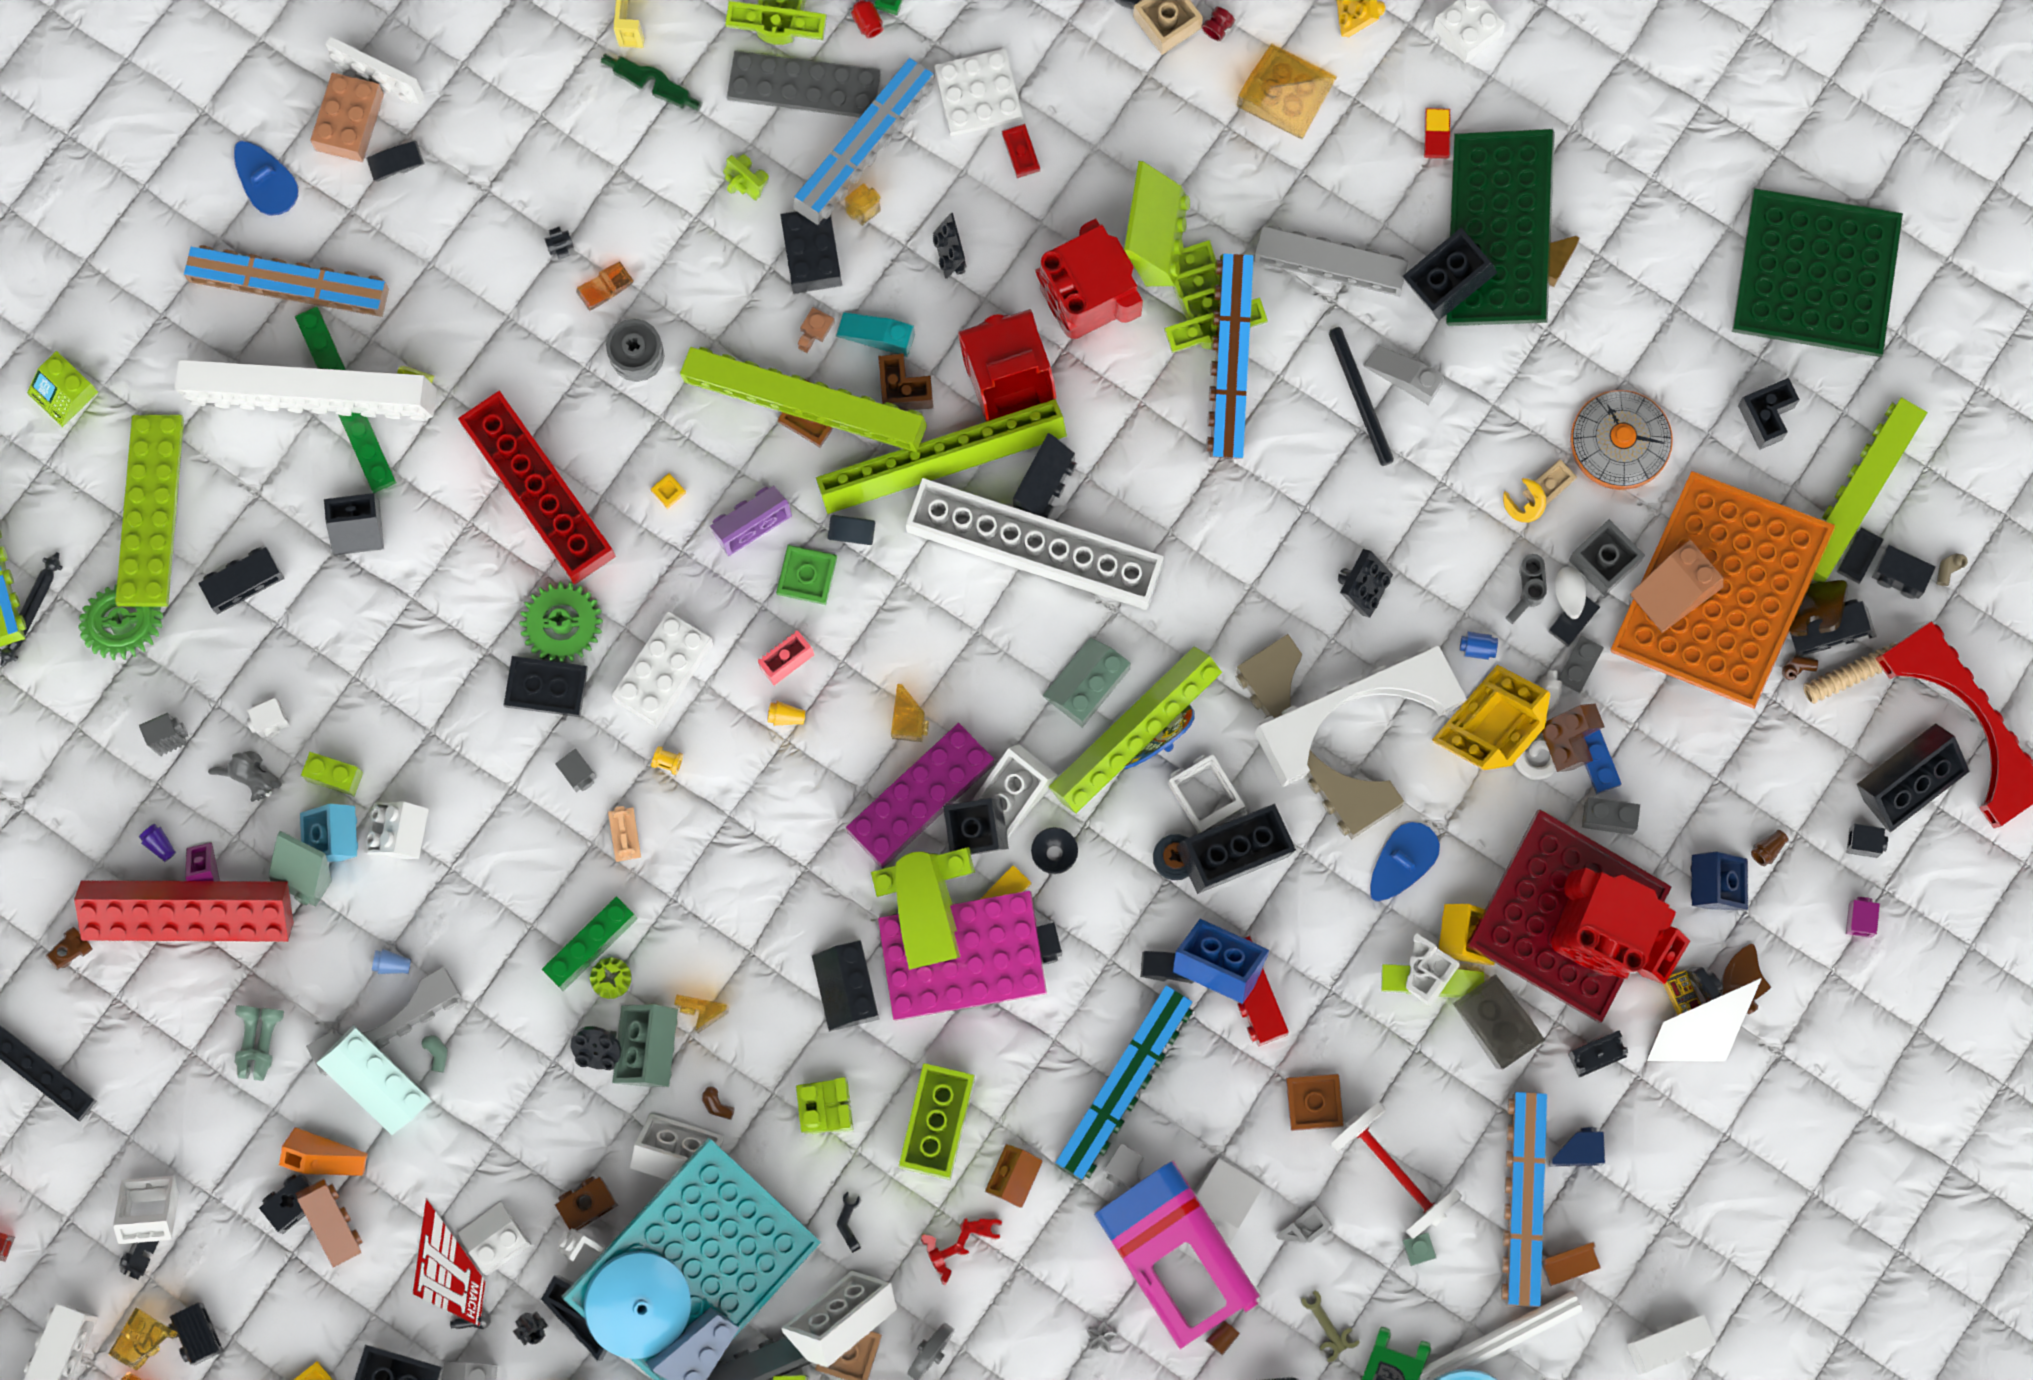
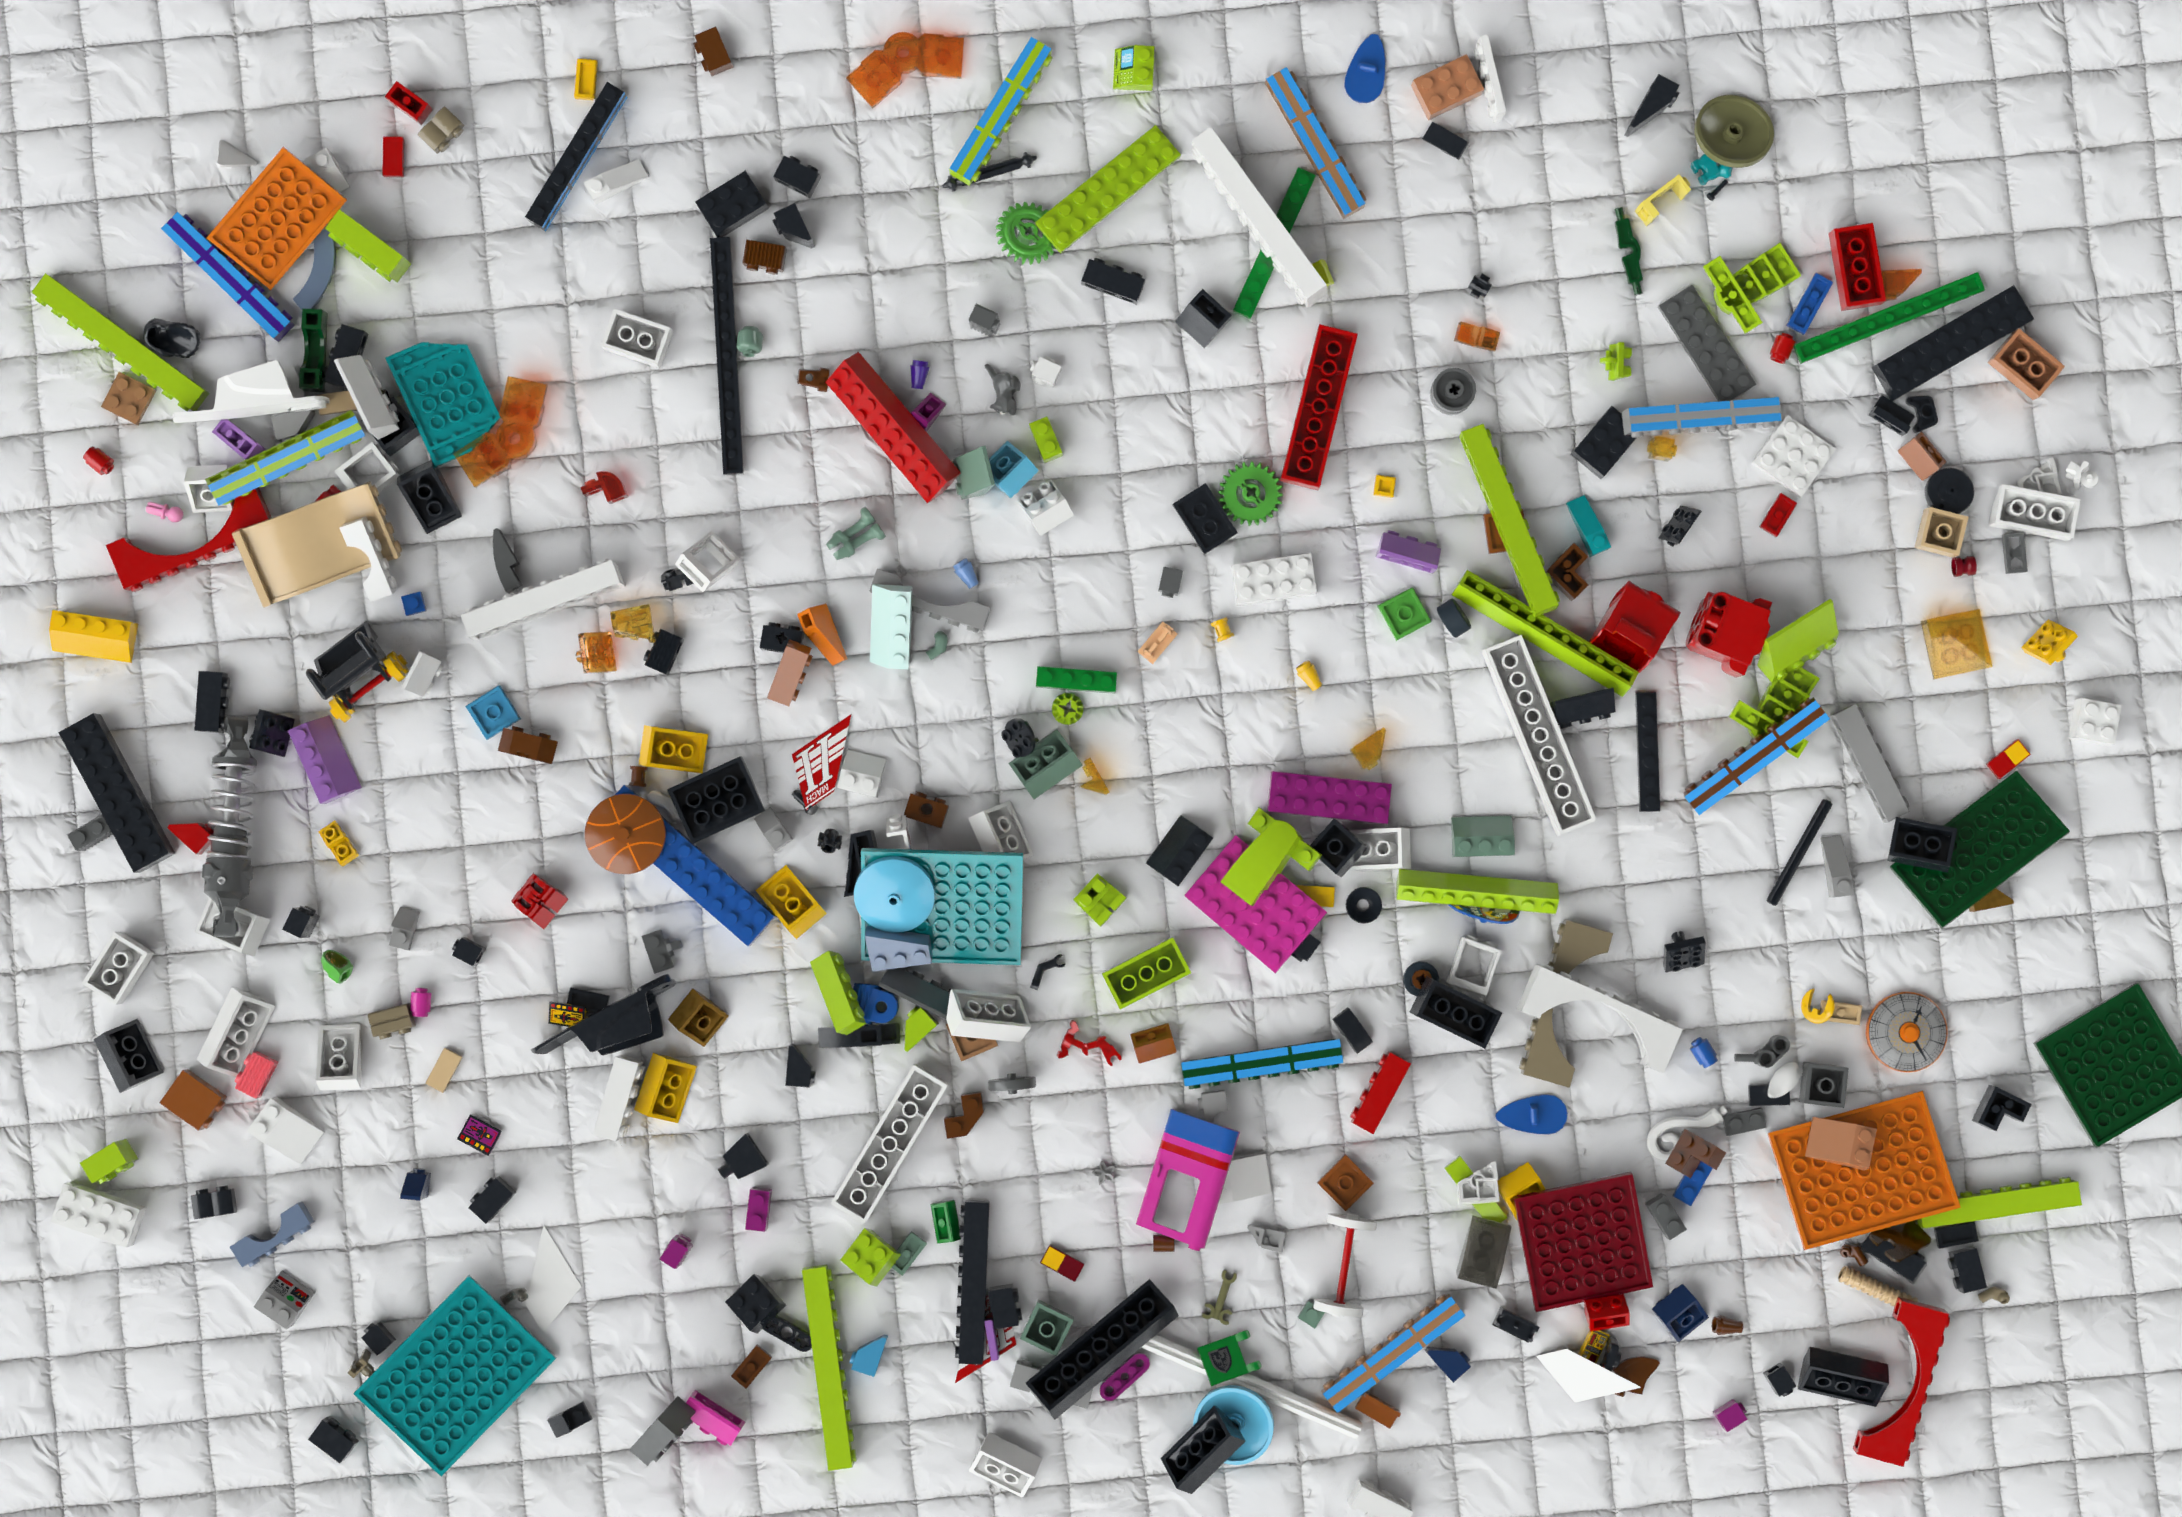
camera: 45 degrees right, 10 degrees up
reddish brown arm [702,1086,735,1120] -> none
coral brick [758,631,814,686] -> none
nougat plate [798,307,835,353] -> none
blue slope [1173,919,1269,1004] -> none
yellow slope [1432,664,1550,770] -> none
red piece [1551,868,1677,979] -> none
none -> black plate [1635,692,1660,812]

